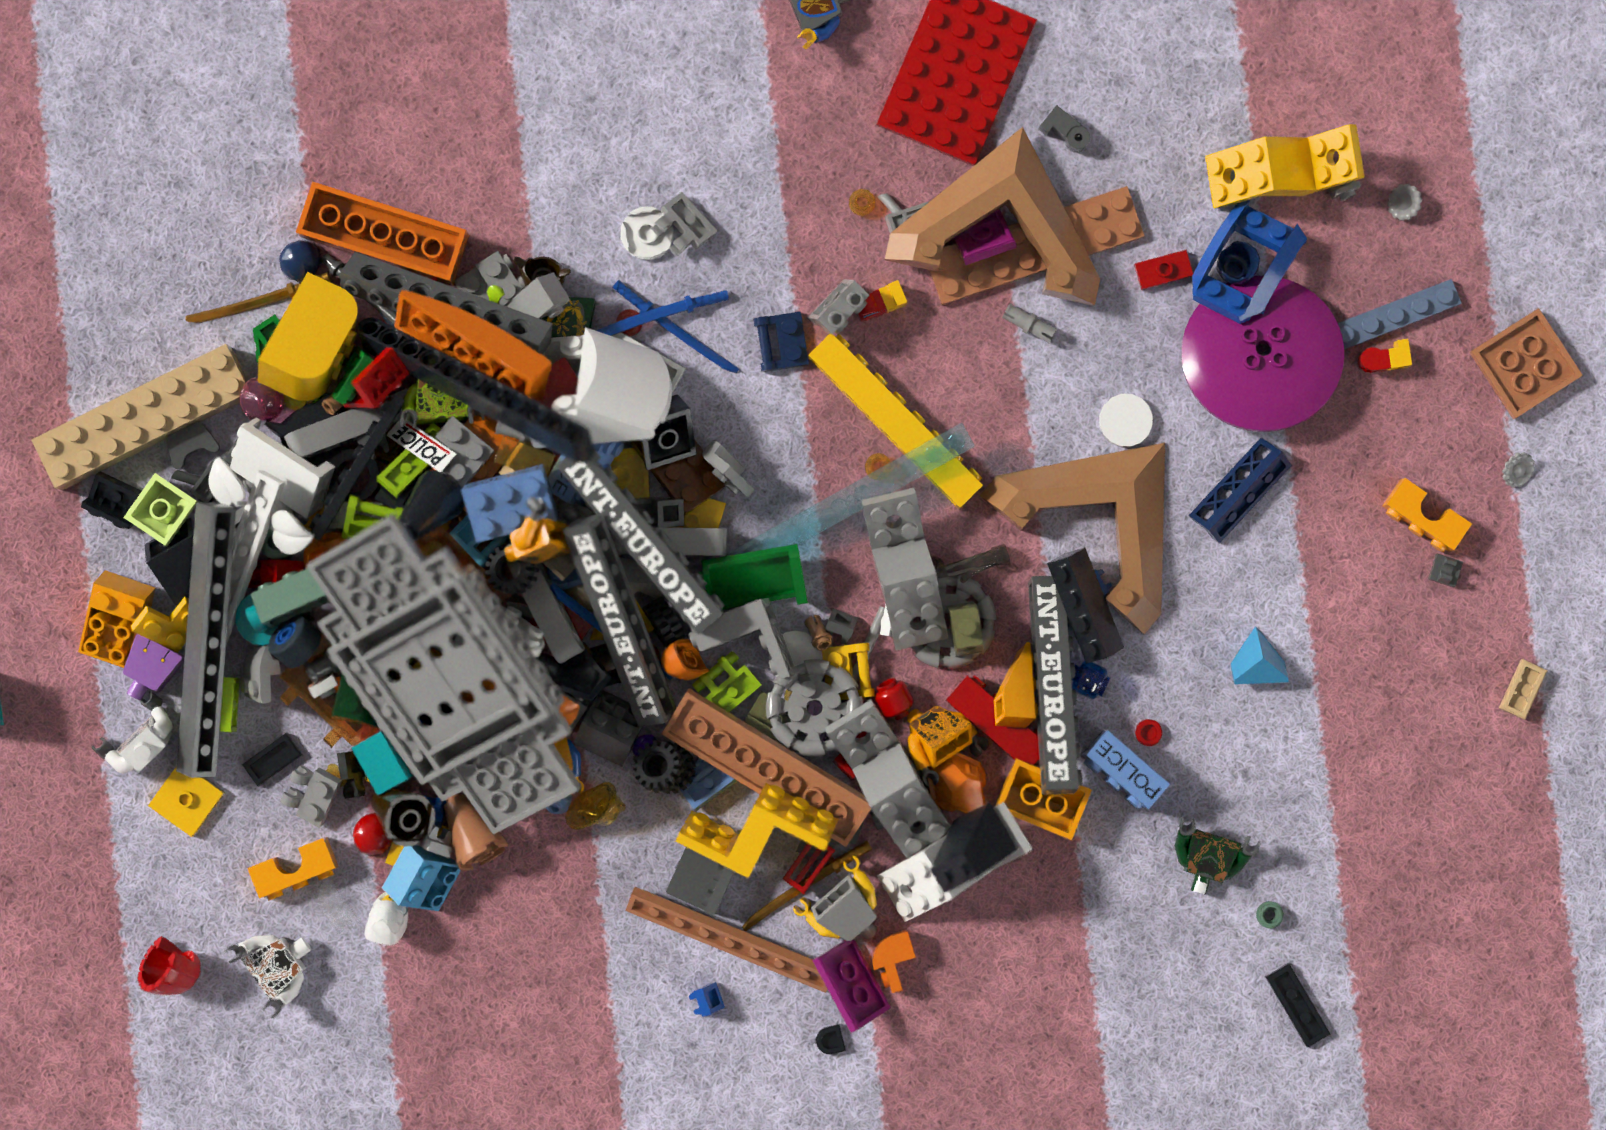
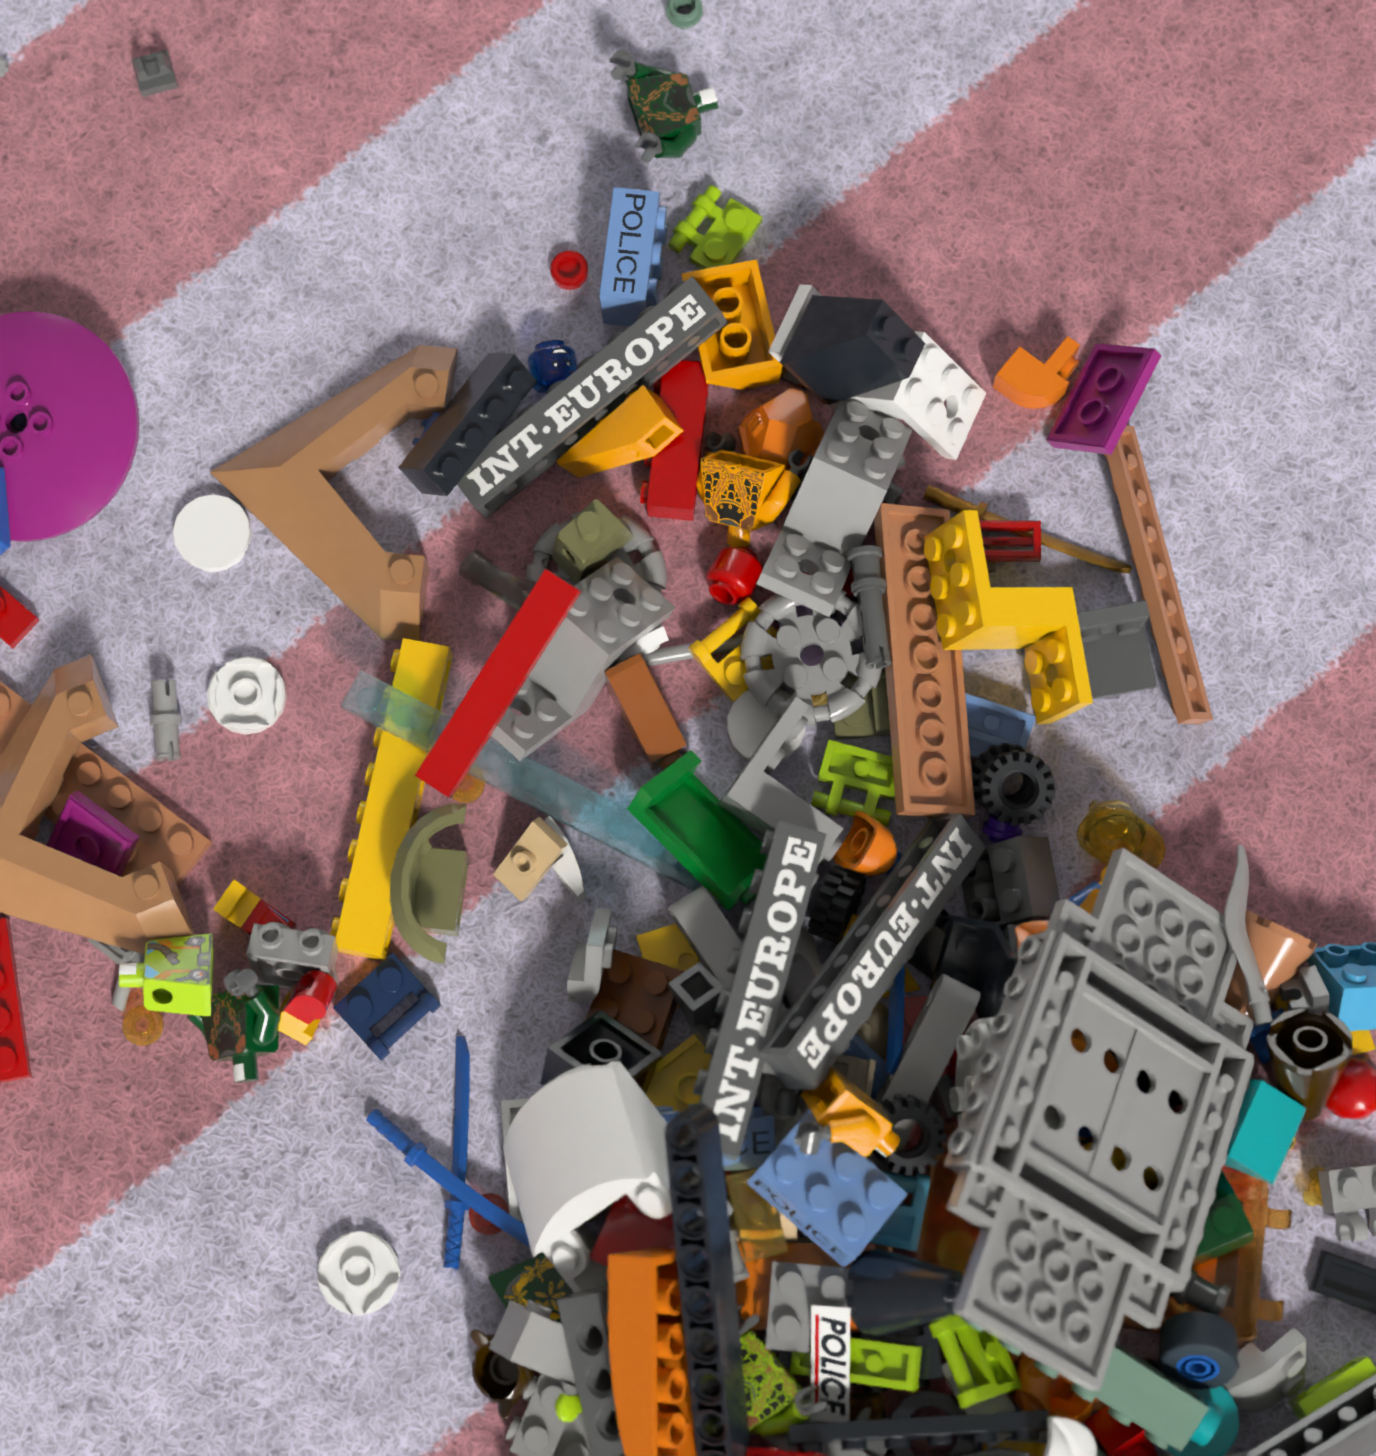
camera: 120 degrees left, 10 degrees down
white plate [308,672,338,699] -> none
pearl dark grey plate [337,751,365,799] -> none
light grey plate [651,192,717,257] -> none
blue tile [689,982,725,1017] -> none
light grey torso [793,855,877,941] -> none
medium nougat pin [804,615,832,651] -> none
black tile [816,1024,846,1054] -> none
dark grey tile [825,608,858,645] -> none
dark blue fence [1189,437,1292,544] -> none
dark azure slope [1231,626,1289,684] -> none
light orange arch [1383,478,1472,553] -> none
none -> lime torso [119,934,213,1016]
none -> dark green torso [173,969,281,1083]
none -> white tile [207,656,287,735]
none -> red leg [279,970,337,1045]
none -> olive piece [390,803,469,964]
none -> red tile [415,569,581,798]
none -> tan plate [493,817,568,902]
none -> white slope [544,816,586,902]
none -> dark orange slope [604,653,687,771]
none -> lime plate [667,185,763,270]
none -> dark grey pin [846,545,892,669]
none -> light grey piece [1224,845,1273,1026]

